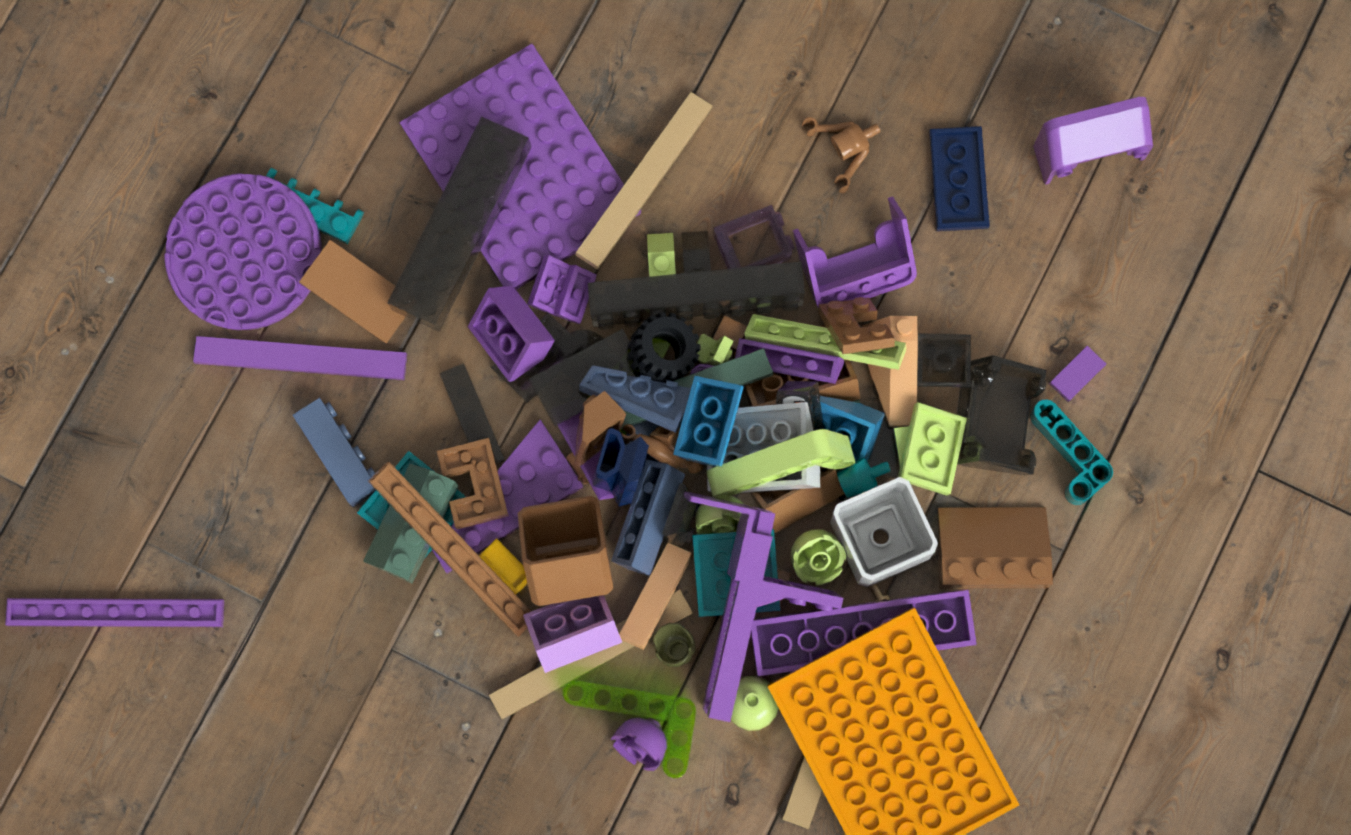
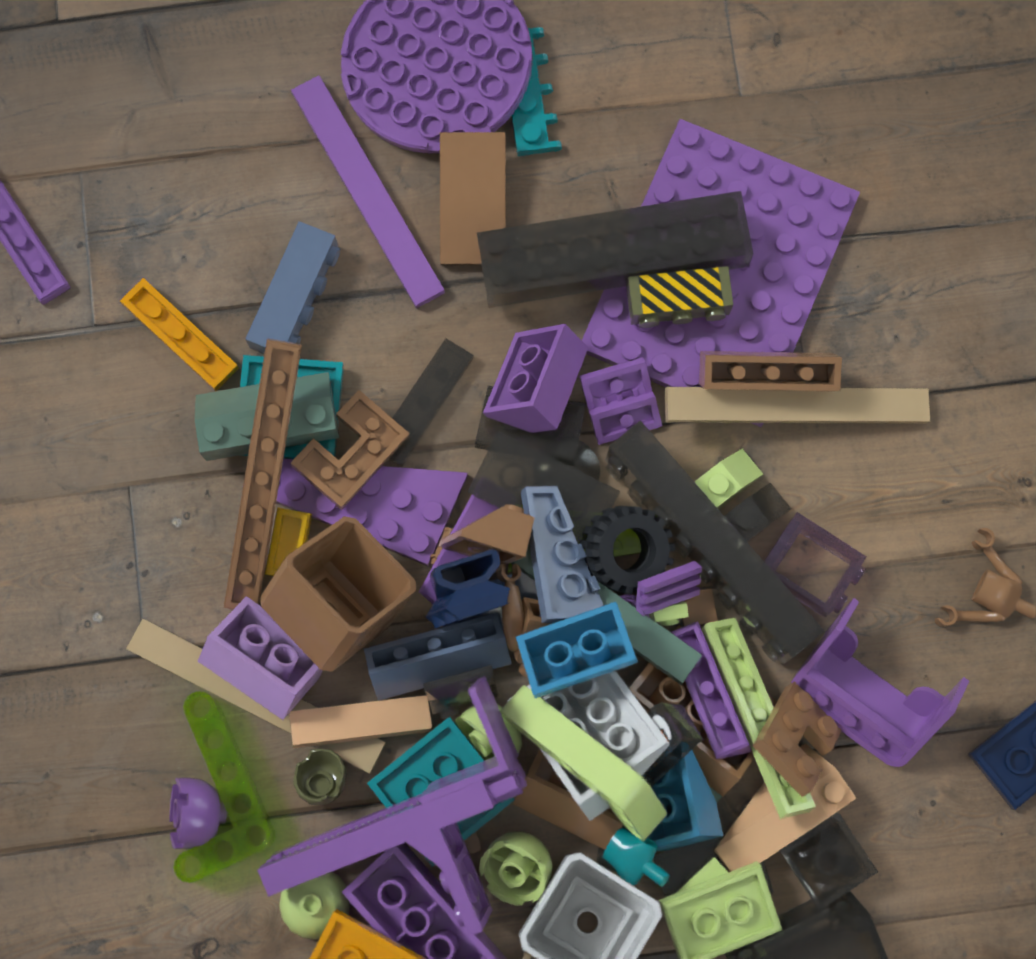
camera: 50 degrees right, 0 degrees up
none -> light orange plate [120,278,239,391]
none -> brick [626,266,733,328]
none -> medium lavender tile [636,561,702,616]
none -> medium nougat brick [699,351,842,391]

